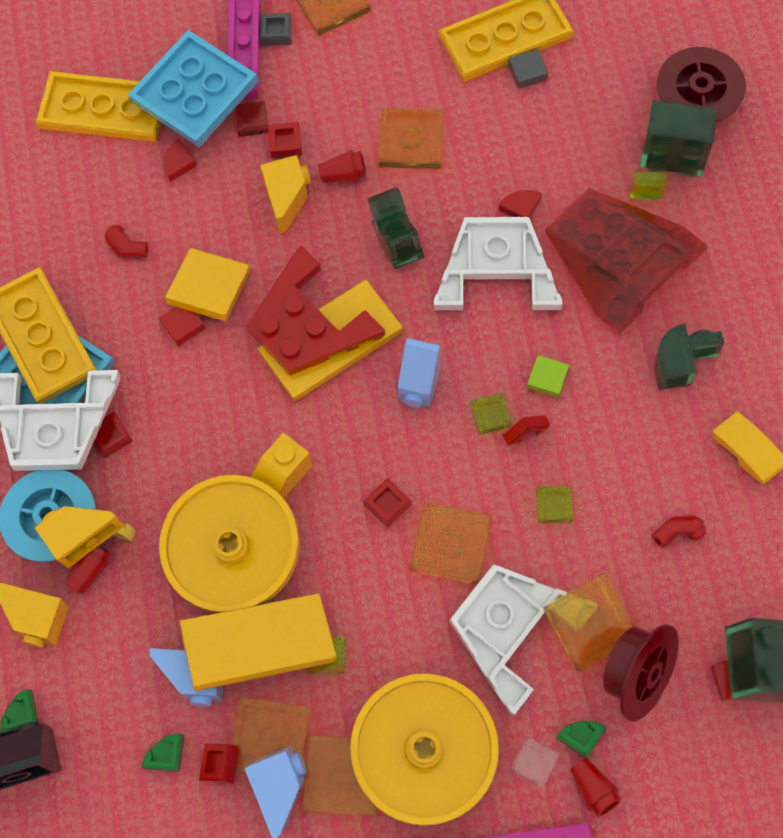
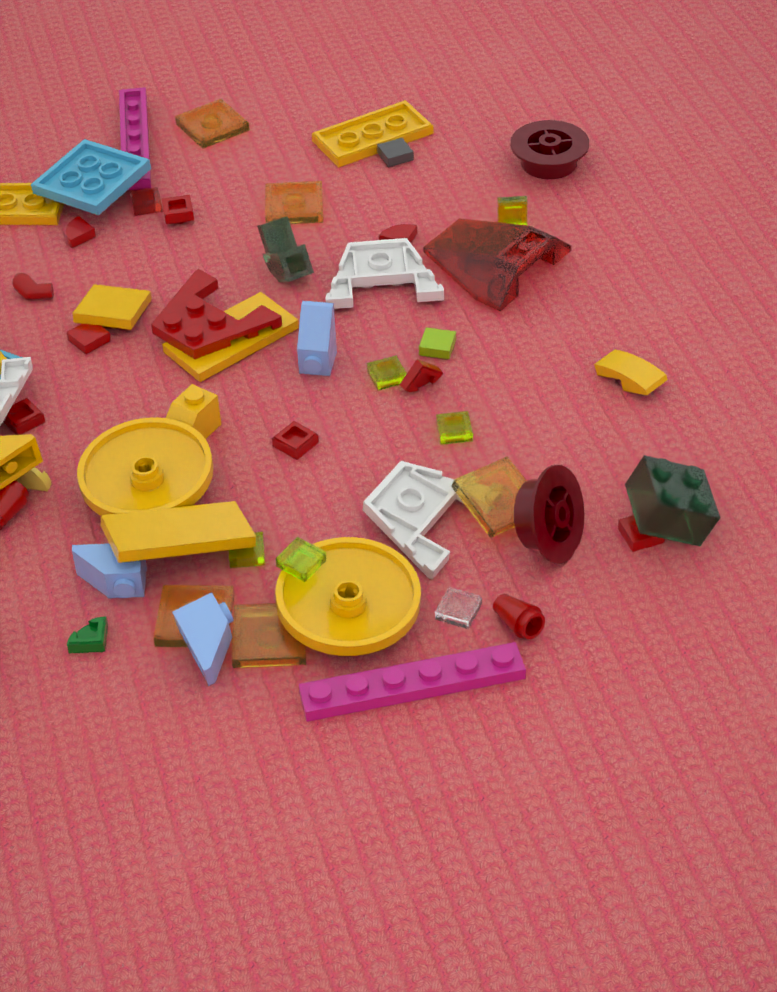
camera: 10 degrees left, 25 degrees down
red tile [199,744,240,784] -> none
dark grey tile [260,13,292,46] -> none
yellow slope [260,155,311,234] -> none
red cone [318,150,366,183] -> none
clear yellow tile [410,502,492,584] -> none
green tile [556,721,606,758] -> none
clear green brick [639,100,717,177] -> none
red arm [651,515,706,548] -> none
clear green brick [654,324,724,390] -> none
none -> clear neon green tile [276,537,326,582]

